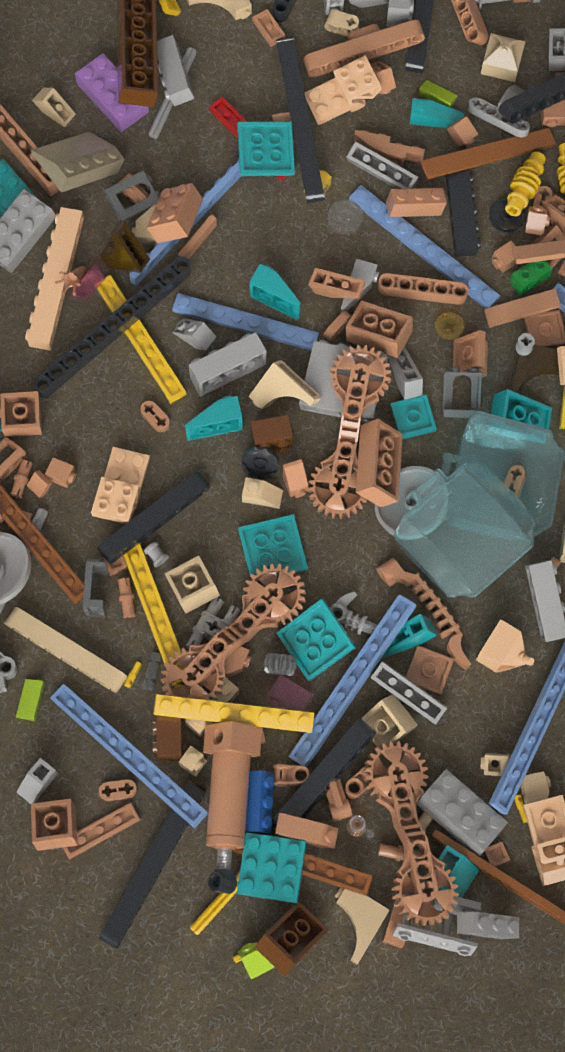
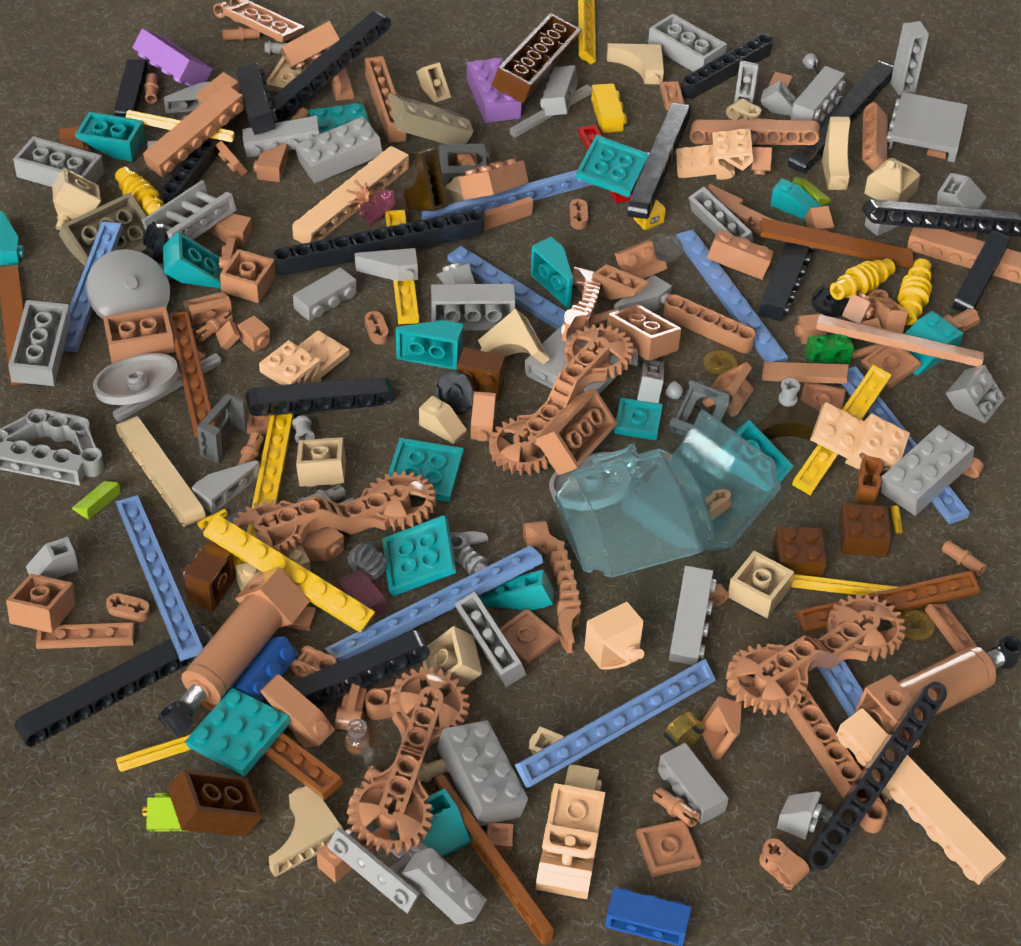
camera: 25 degrees right, 25 degrees down
tan brick [179,746,207,777] -> none
light grey beam [468,98,530,138] -> none
none -> light grey slope [192,460,260,514]
none -> light grey brick [293,267,357,321]
none -> light grey slope [355,248,418,281]
none -> nougat piece [561,267,601,341]
none -> nougat beam [569,199,588,230]
none -> yellow brick [591,84,627,133]
none -> nougat bracket [615,240,667,279]
none -> light grey hinge [665,381,712,418]
none -> tan arch [822,117,850,190]

